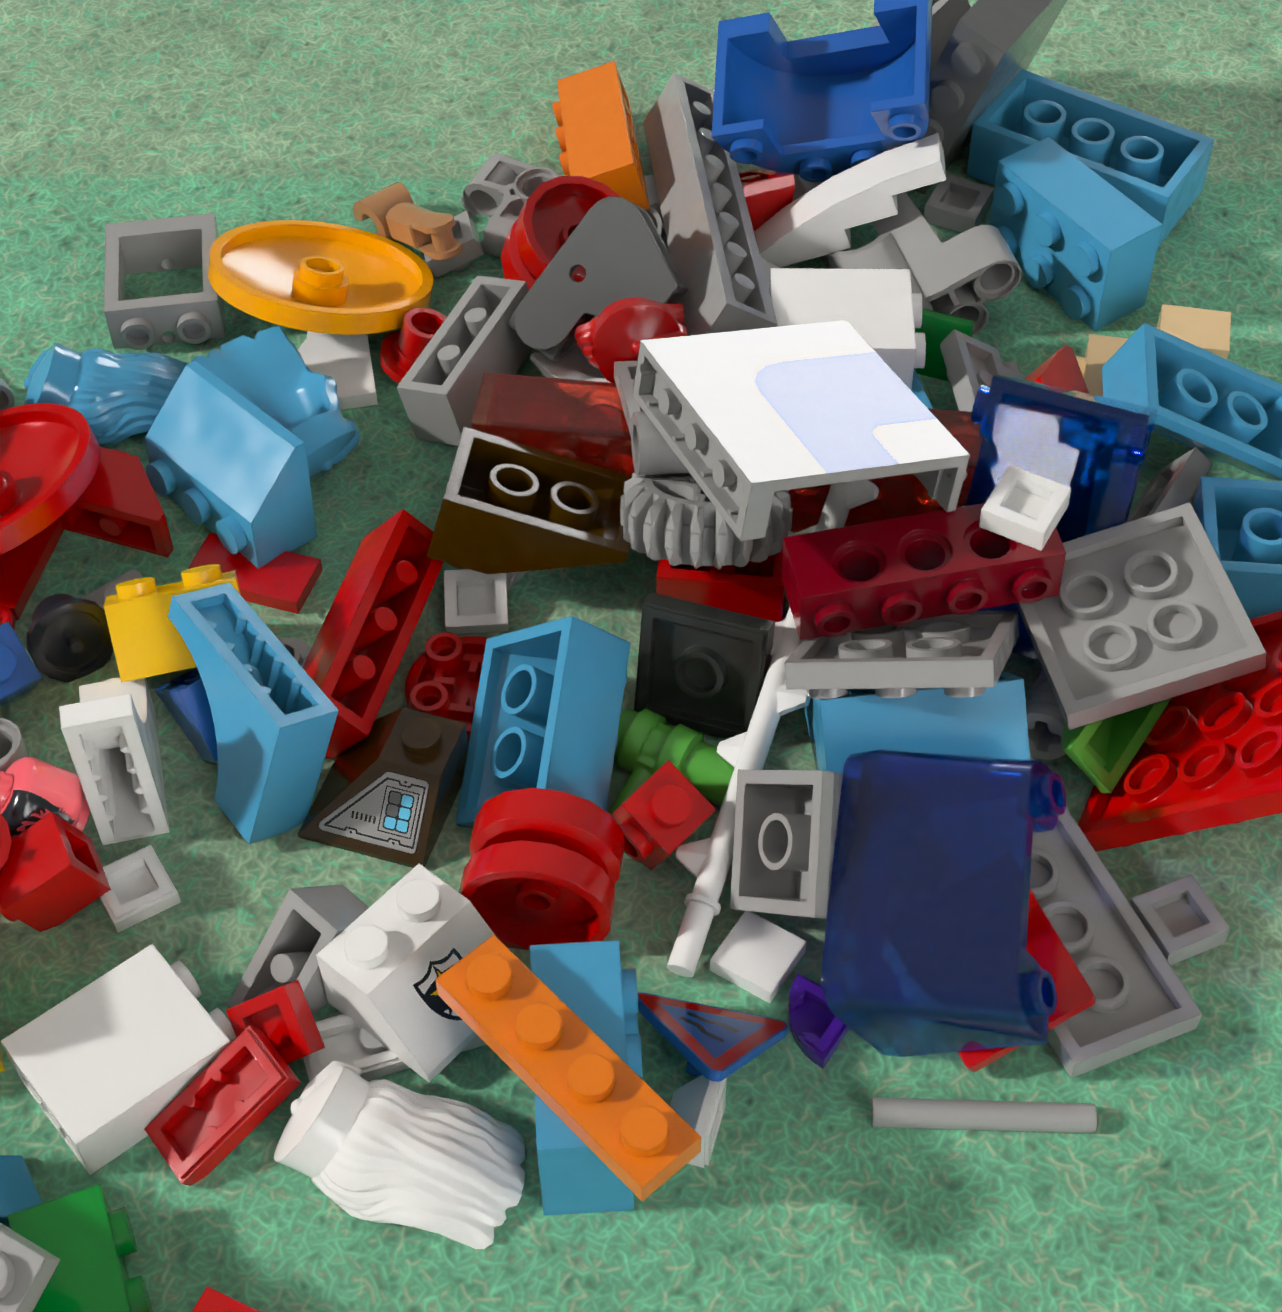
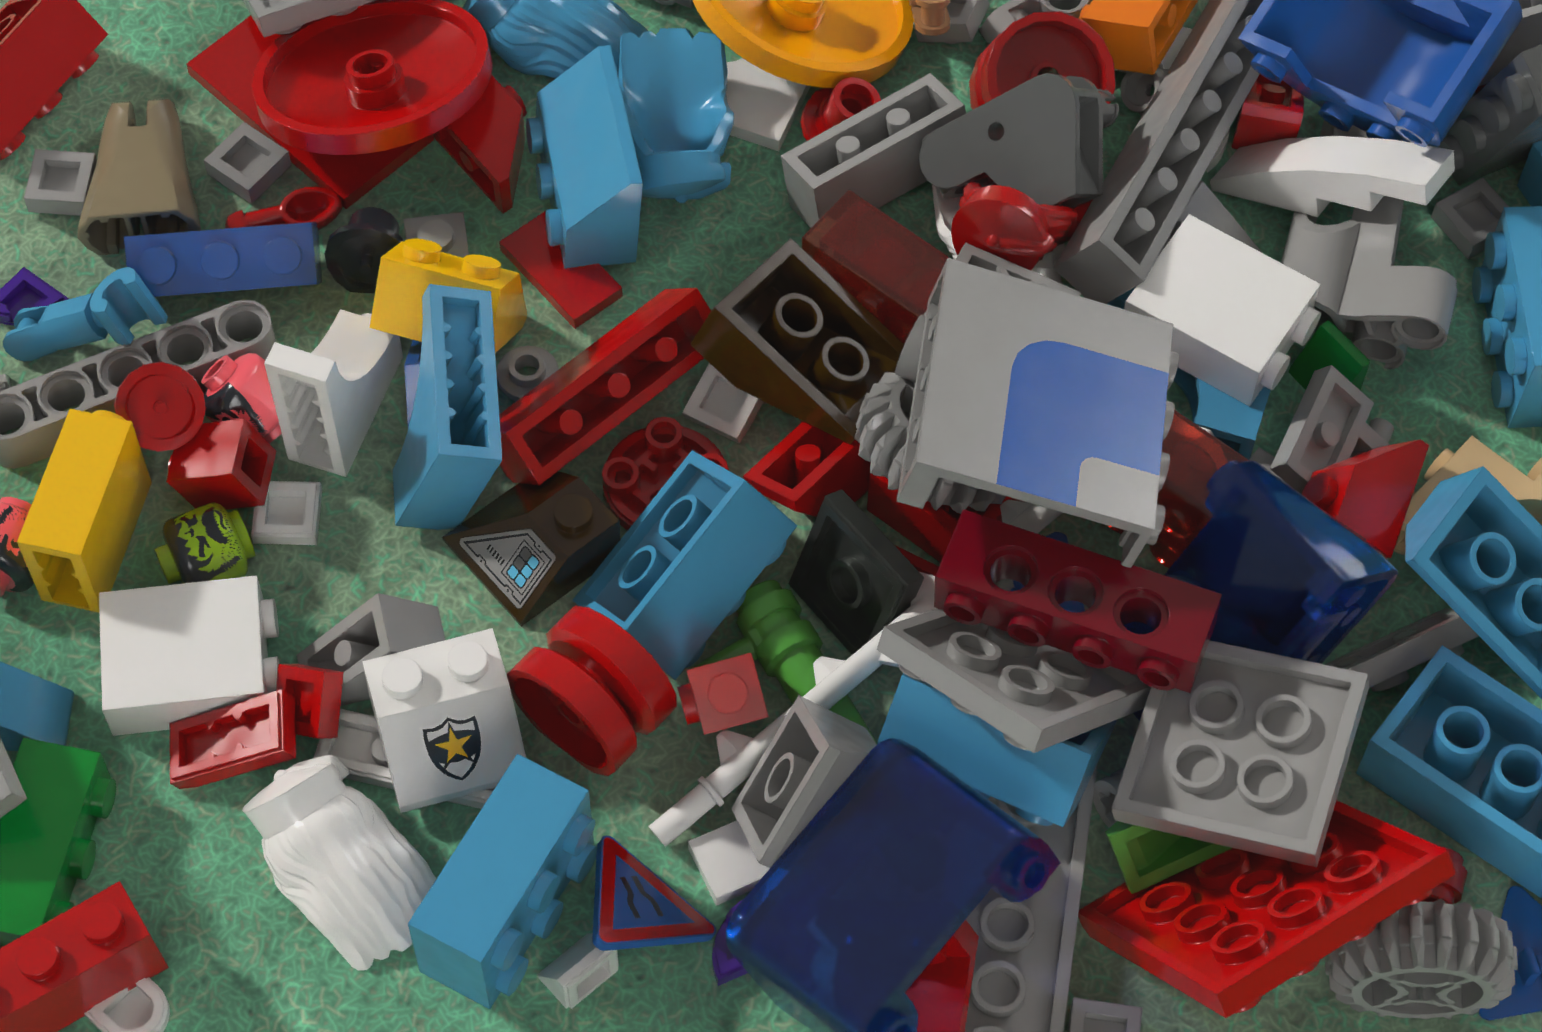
camera: 30 degrees right, 10 degrees up
orange plate [435,935,701,1202] -> none
white tile [979,465,1071,551] -> none
none -> head [154,502,256,584]
none -> red slope [743,421,871,517]

